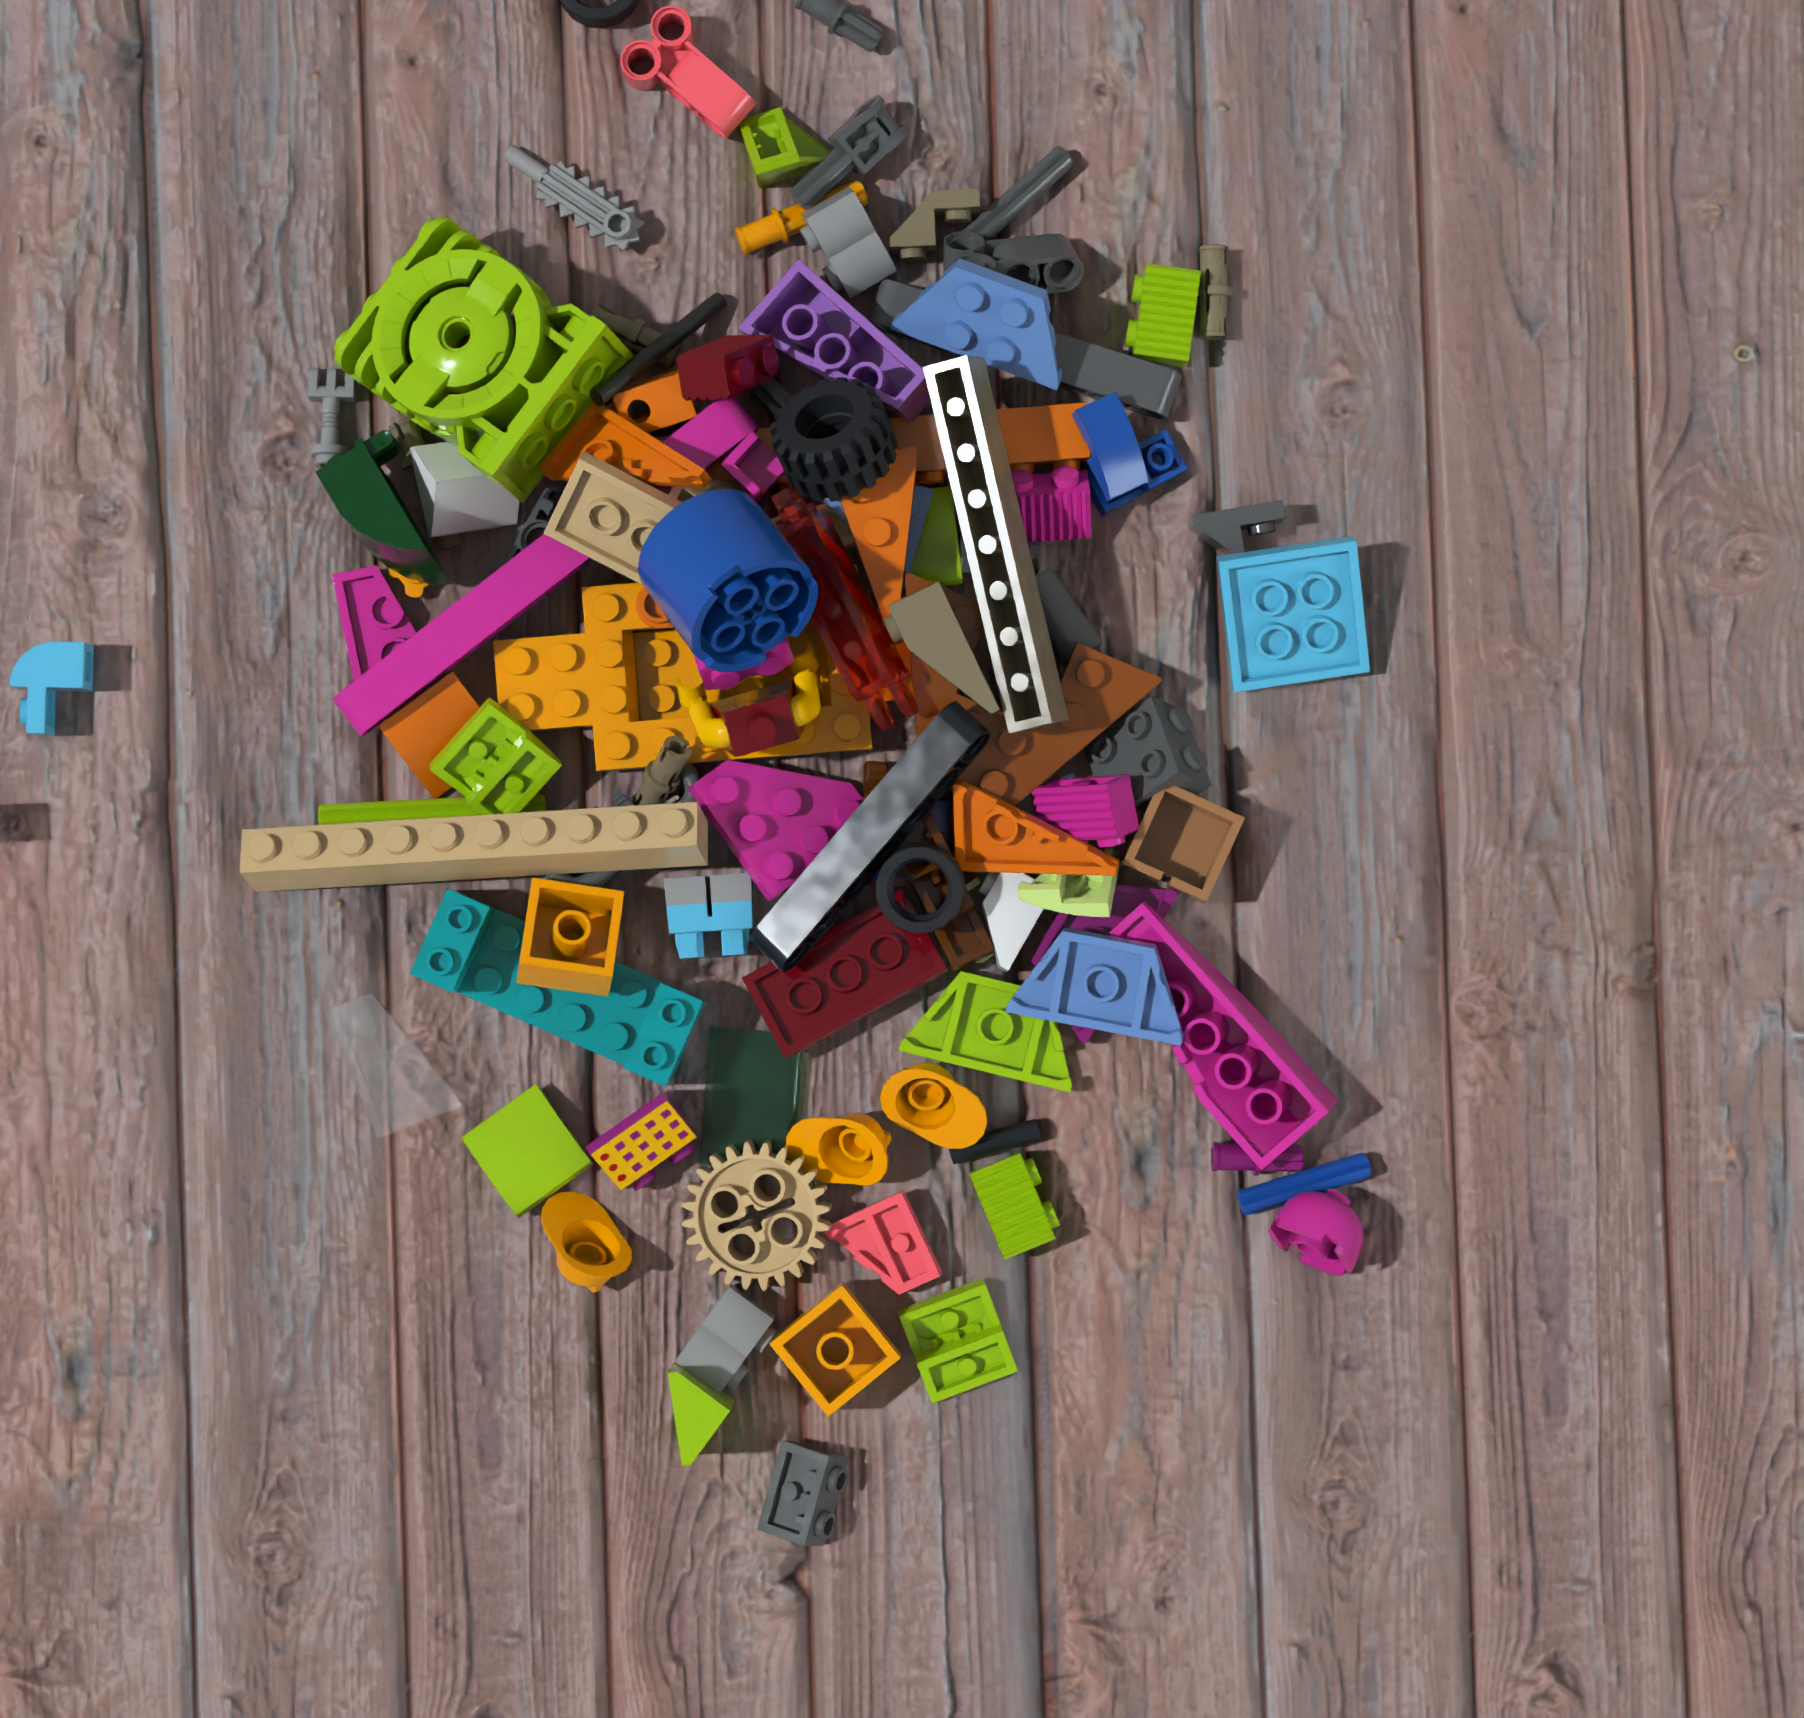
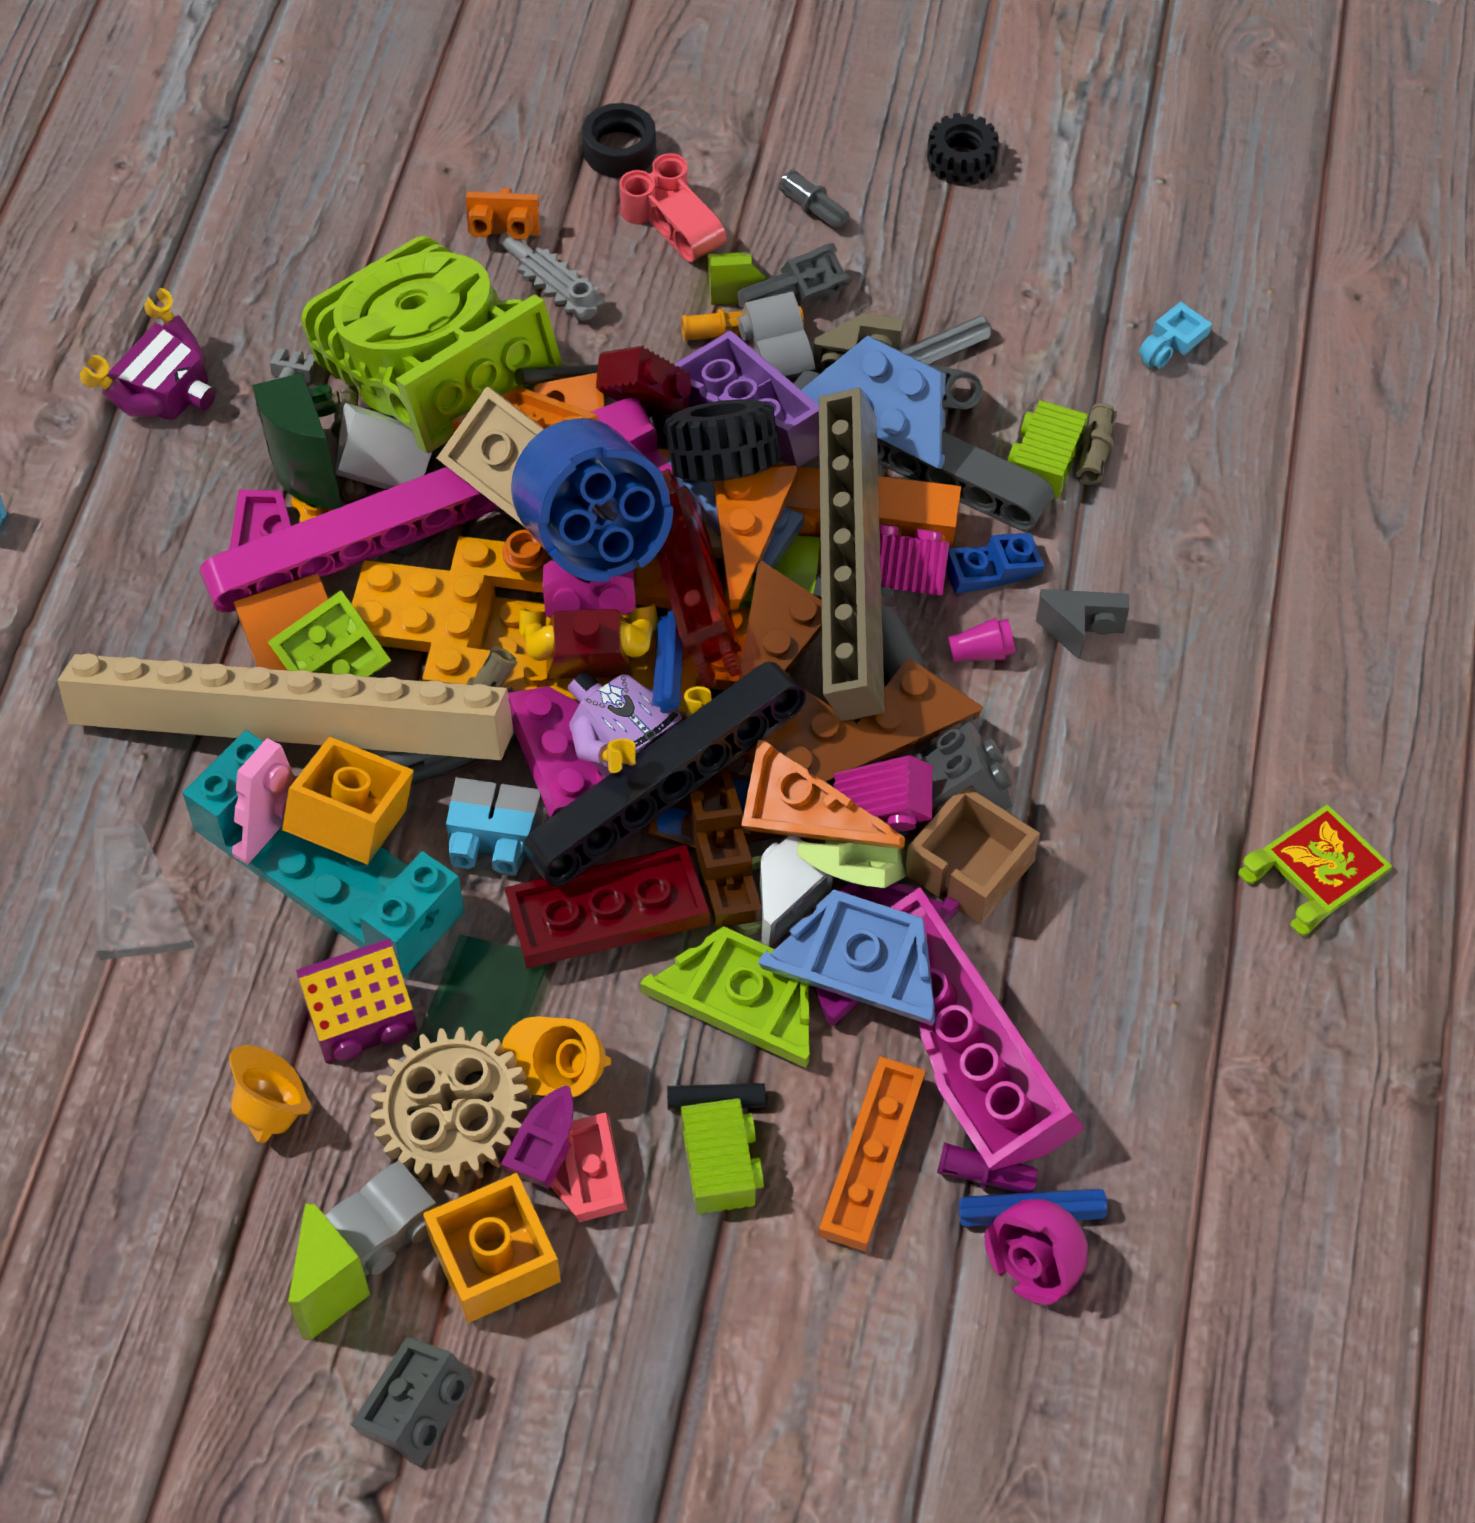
camera: 15 degrees right, 30 degrees down
lime slope [461,1084,593,1218] -> none
black tyre [876,843,965,933] -> none
light orange piece [880,1062,988,1149] -> none
dark tan slope [883,581,1000,714] -> none
lime slope [897,1278,1018,1403] -> none
blue slope [1071,392,1149,501] -> none
medium azure plate [1216,536,1370,693] -> none
none -> magenta torso [80,288,216,420]
none -> bright pink wing [232,738,295,864]
none -> orange hips [466,187,541,239]
none -> magenta plate [501,1085,574,1189]
none -> torso [568,670,712,778]
none -> blue axle [652,610,684,713]
none -> orange plate [818,1056,926,1252]
none -> dark pink cone [948,617,1016,663]
none -> medium azure plate [1138,301,1212,369]
none -> flag [1238,804,1393,936]

